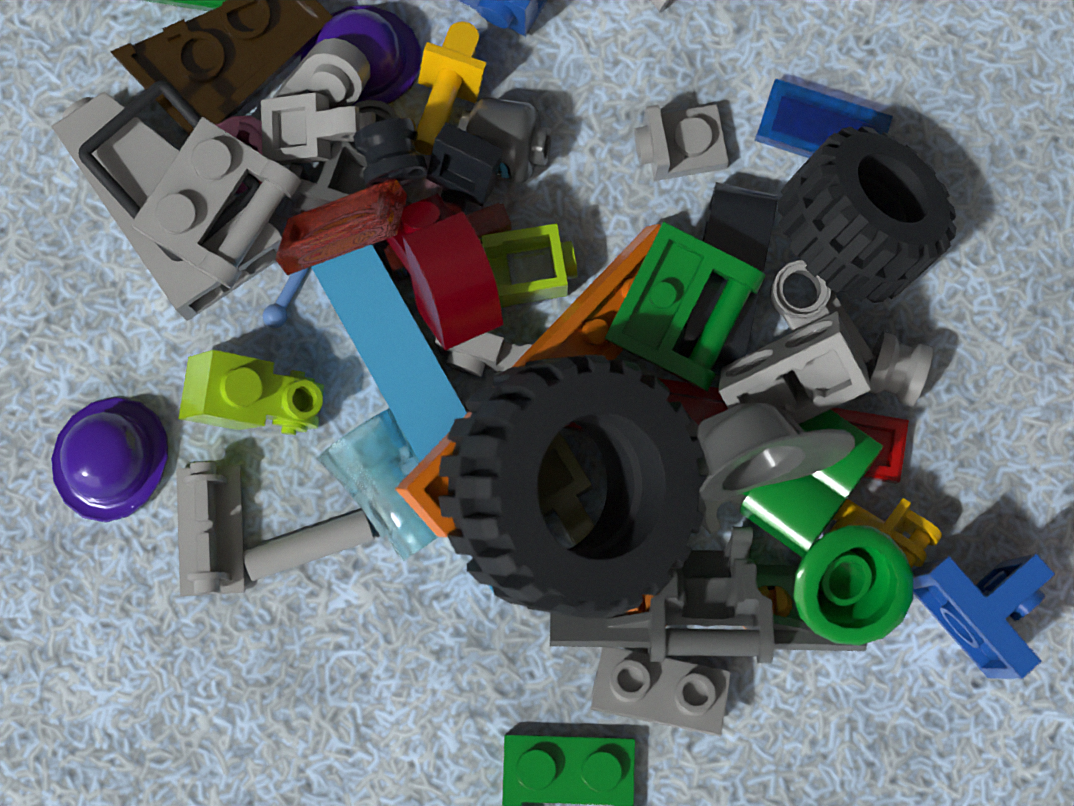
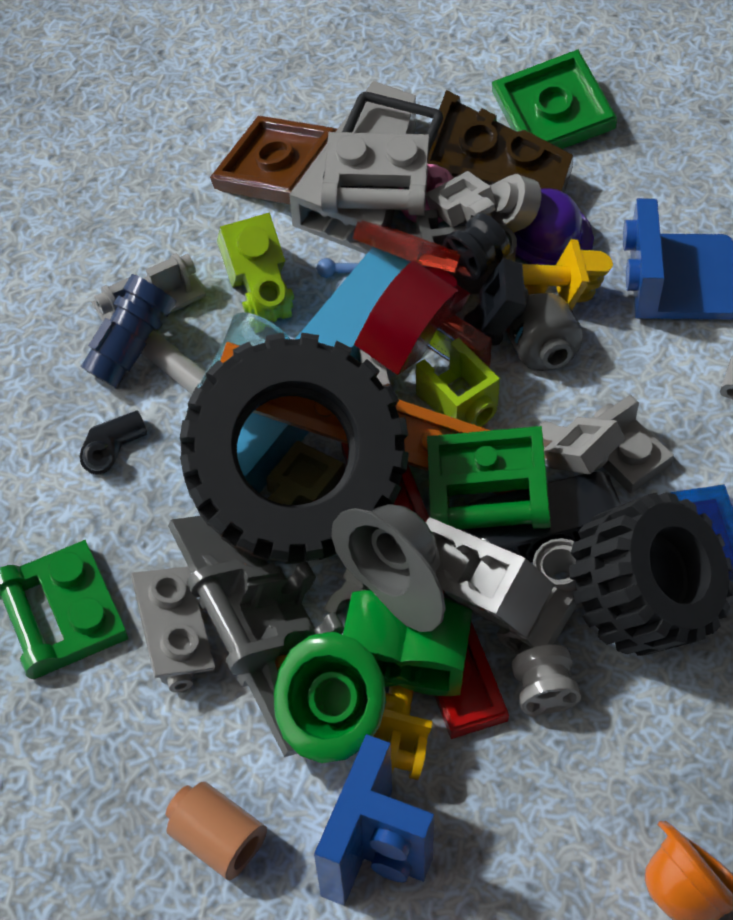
camera: 65 degrees right, 25 degrees down
dark purple hat [51,397,168,523] -> none
none -> black arm [79,410,147,475]
none -> dark blue axle [80,274,177,389]
none -> nougat brick [165,781,267,880]
none -> reddish brown plate [210,115,337,205]
none -> light grey plate [538,417,625,474]

